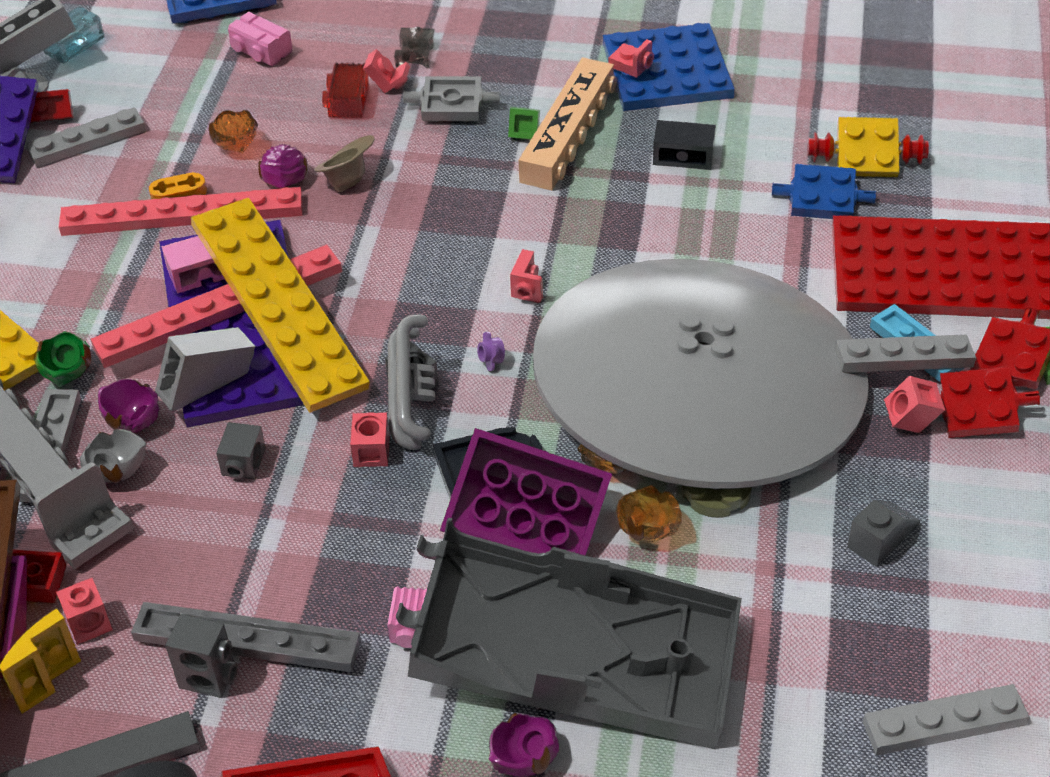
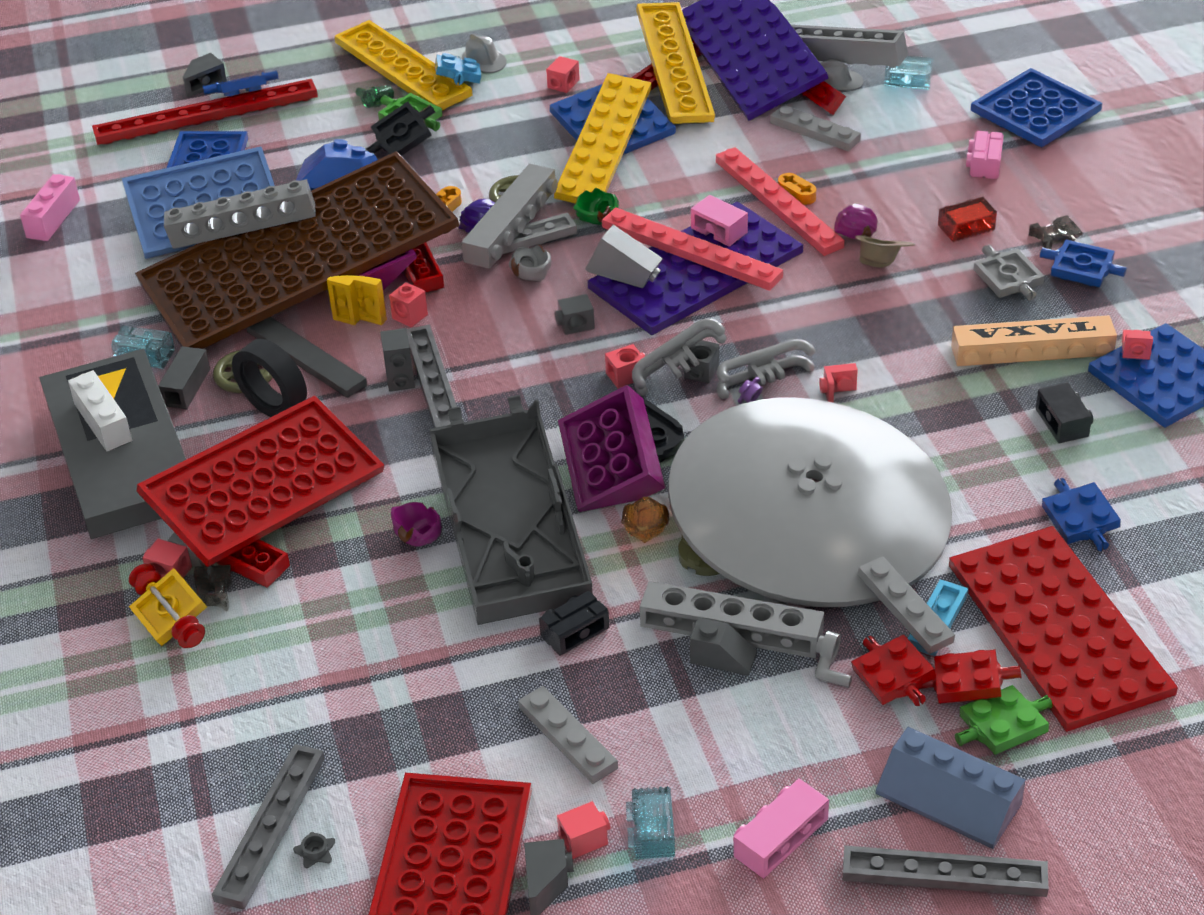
camera: 65 degrees right, 5 degrees down
light grey bracket [34,462,134,569] -> none
magenta hair [98,379,160,433] -> none
yellow plate [191,197,370,413] -> none
clear orange hair [208,110,258,154] -> none
coral bracket [363,49,410,93] -> none
bright green tile [508,107,540,139] -> none
yellow plate [807,117,929,177] -> none
coral brick [884,376,945,433] -> none
none -> black brick [539,590,610,656]
none -> light grey brick [640,581,824,659]
none -> light grey piece [716,339,815,399]
none -> light grey plate [815,631,852,688]
none -> blue plate [1040,240,1127,287]

